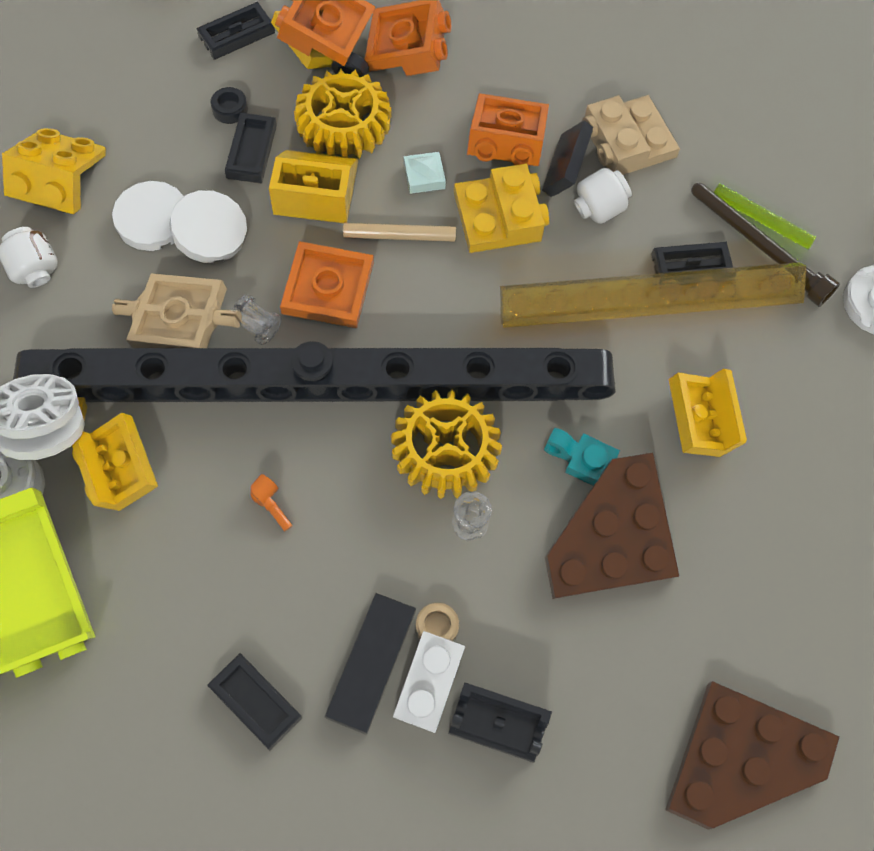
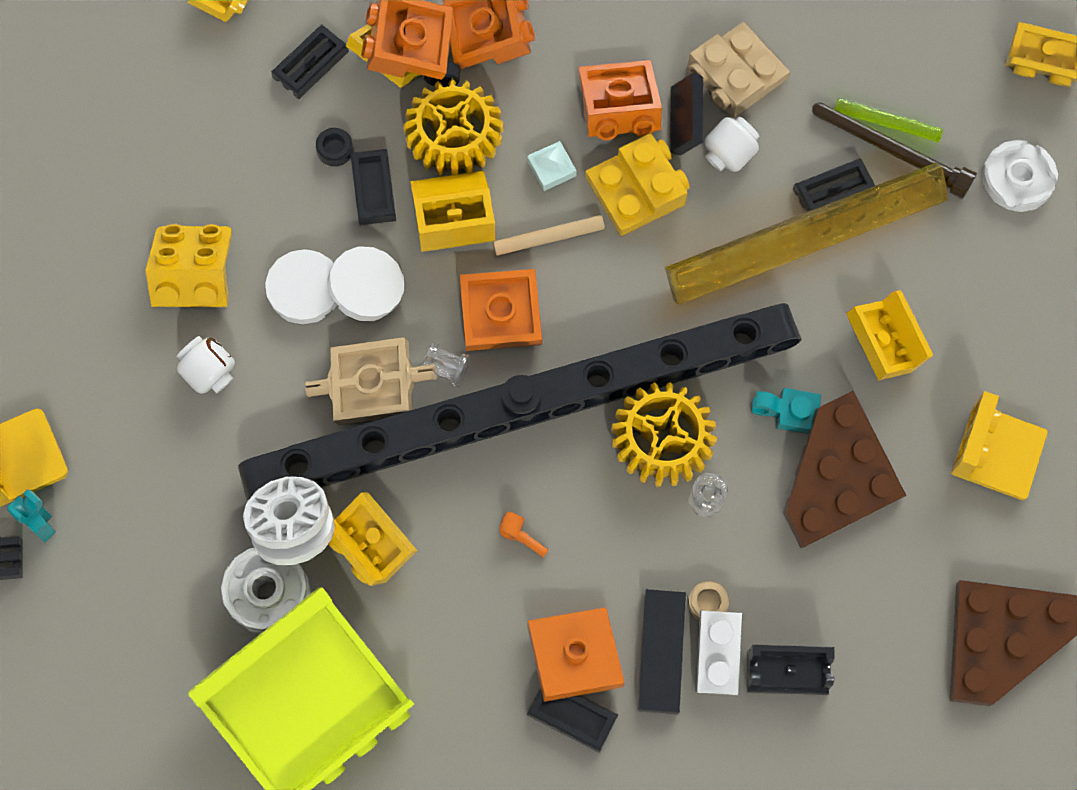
camera: 15 degrees left, 5 degrees up
none -> orange plate [527,607,625,702]
none -> yellow bracket [951,391,1048,501]

